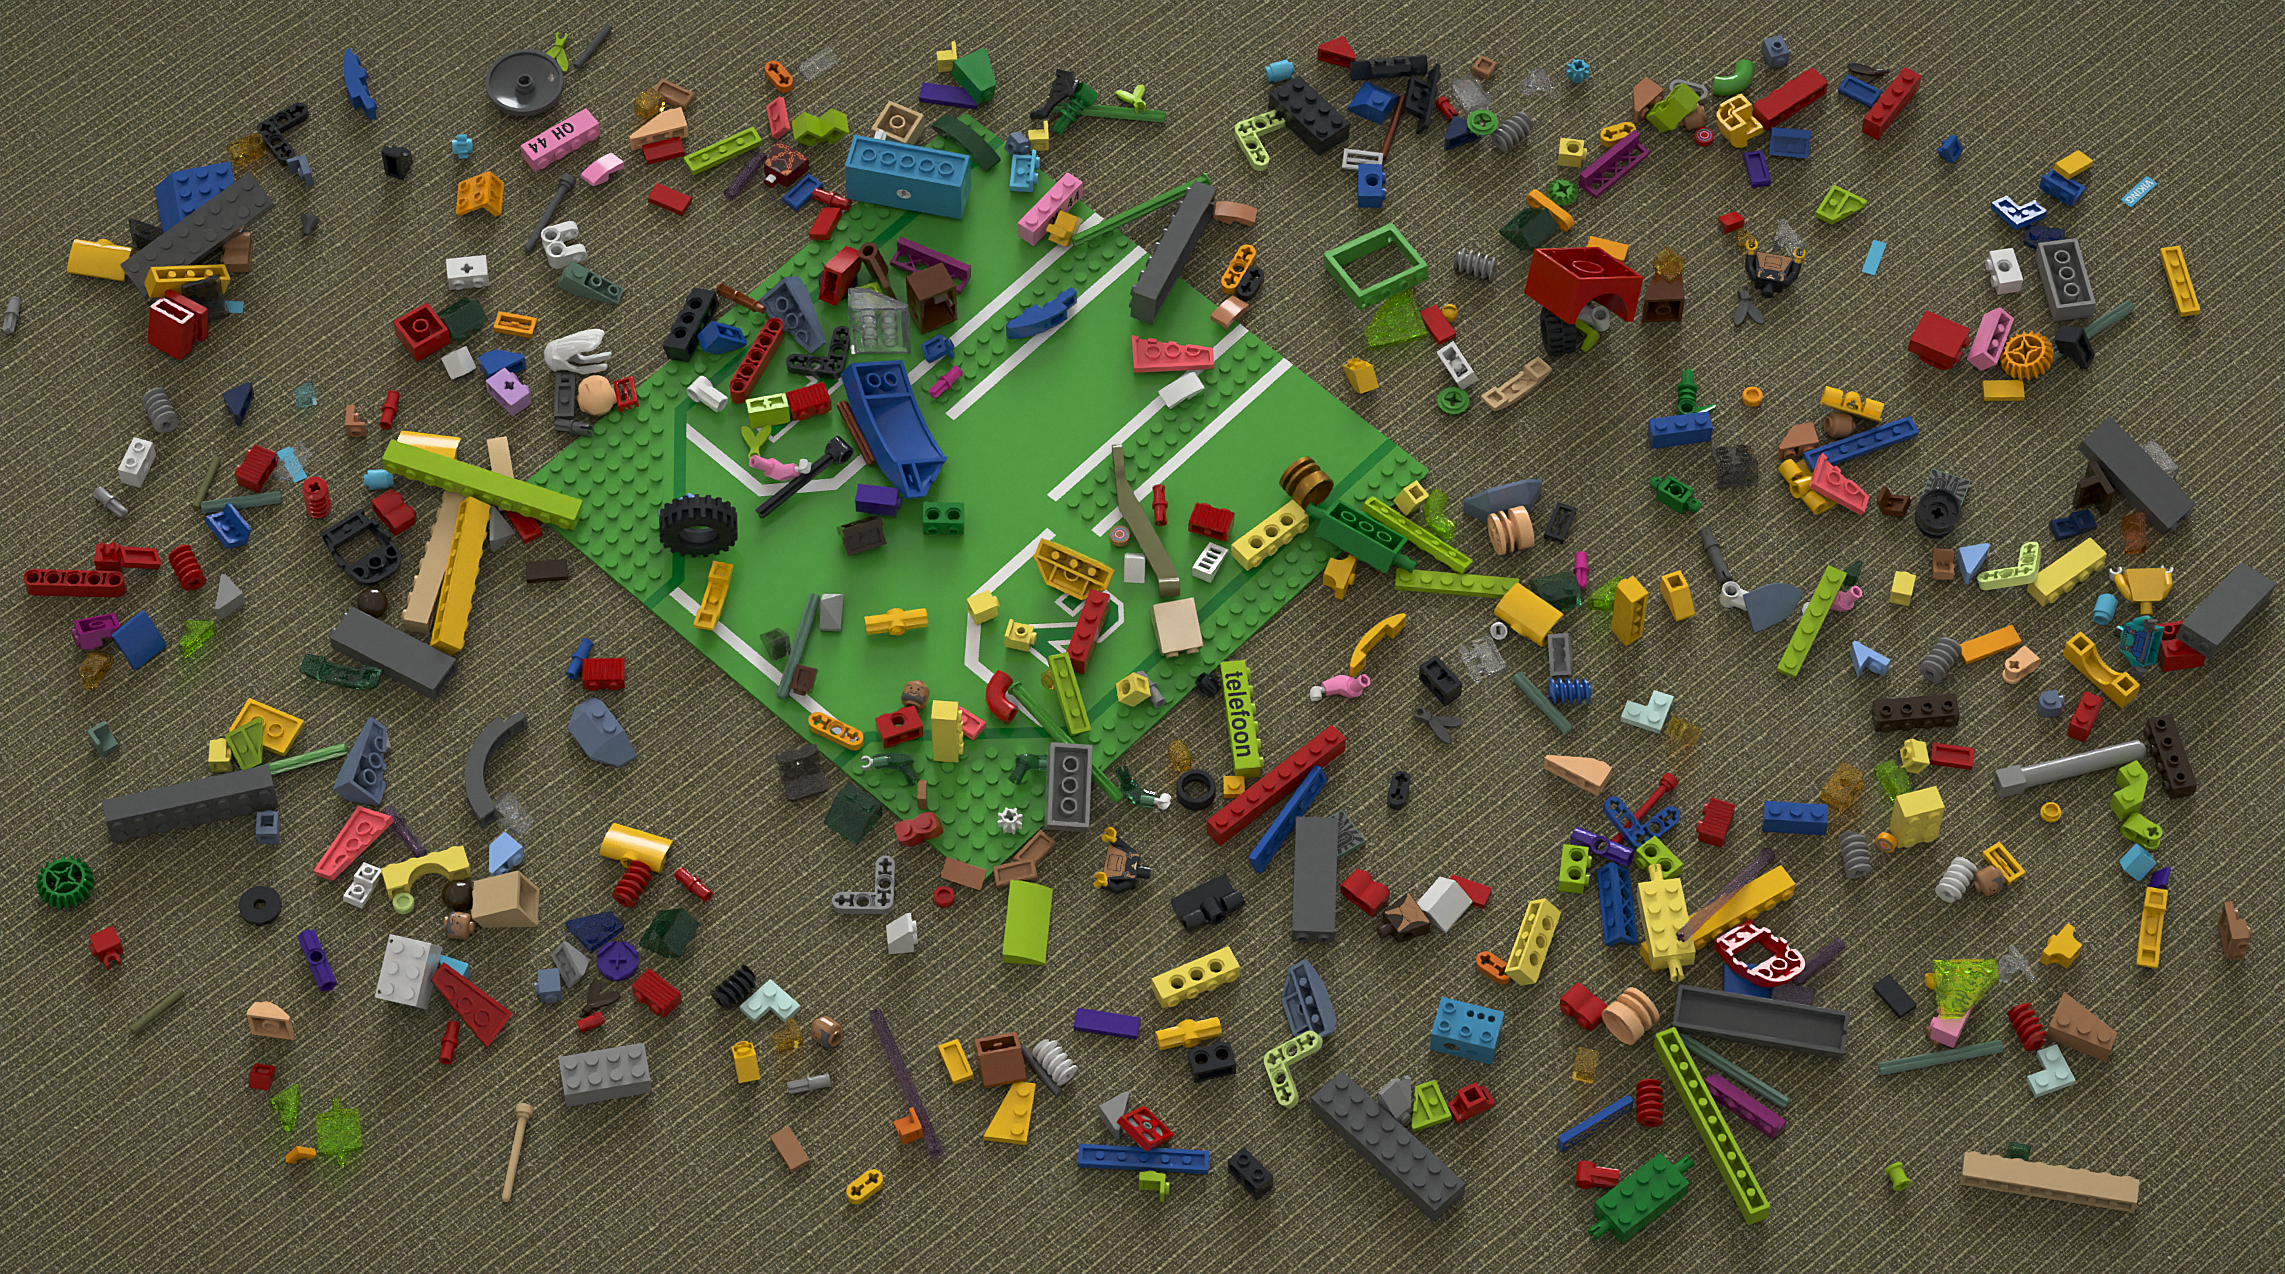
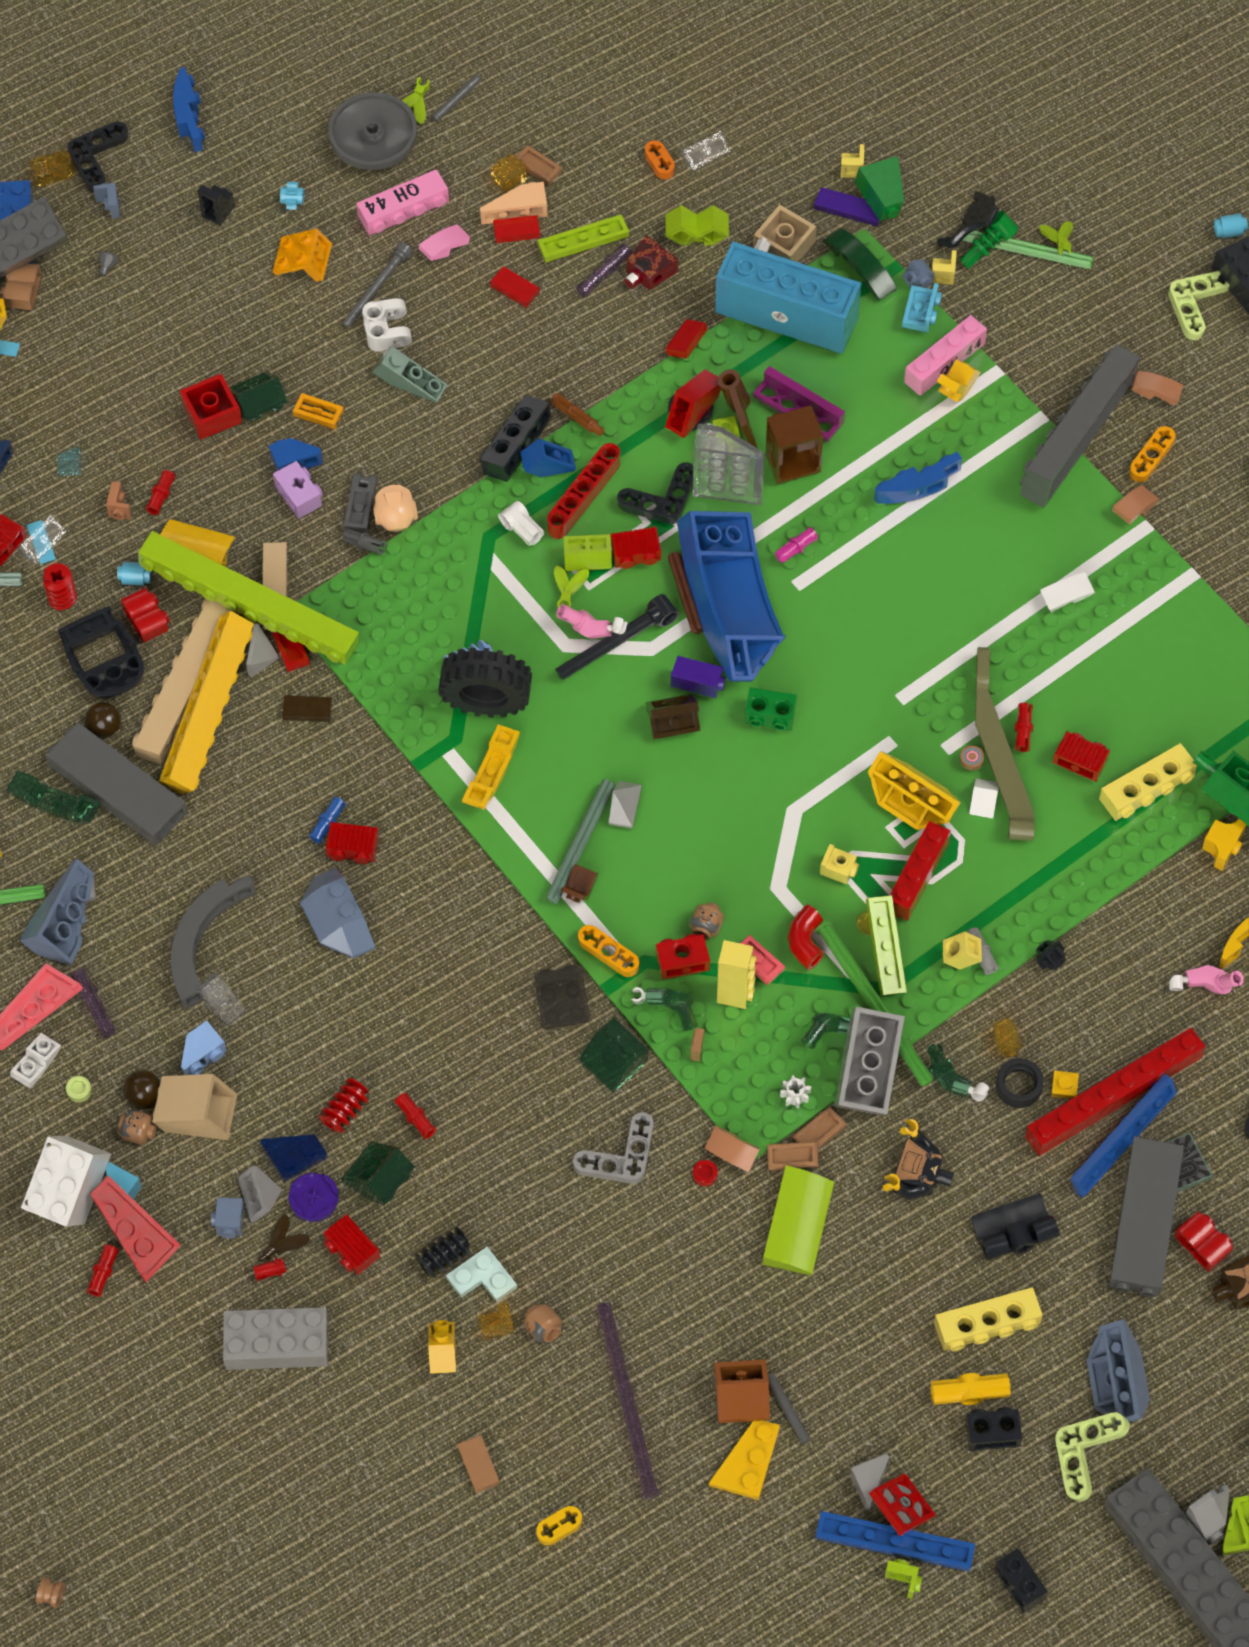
camera: 10 degrees right, 5 degrees up
light yellow arch [381,845,472,900] -> none
white panel [441,346,476,379] -> none
white brick [446,255,489,290] -> none
tan piece [502,1103,534,1202] -> none
white hair [544,329,611,374] -> none
yellow panel [600,823,673,873] -> none
red tile [613,376,639,412] -> none
sand blue wedge [759,276,826,354] -> none
clear smoke slope [760,628,791,661] -> none
coral plate [766,96,790,140] -> none
blue tile [782,173,823,212] -> none
light grey axle [787,1073,831,1094] -> none
red pin [812,188,852,212] -> none
yellow piece [864,608,928,635] -> none
white slope [886,913,918,954] -> none
red brick [894,812,944,847] -> none
orange panel [894,1107,923,1145] -> none
blue bracket [921,334,955,364] -> none
yellow tile [938,1039,974,1085] -> none
light yellow brick [966,590,1000,625] -> none
white piece [1032,1039,1078,1086] -> none
bright green axle [1071,173,1211,247] -> none
dark purple tile [1074,1008,1141,1040] -> none
coral wing [1132,335,1214,373] -> none
tan slope [1149,598,1203,658] -> none
white slope [1192,542,1228,583] -> none
lime brick [1220,660,1264,779] -> none
black beam [1237,267,1264,302] -> none
pearl gold wheel [1279,456,1334,511] -> none

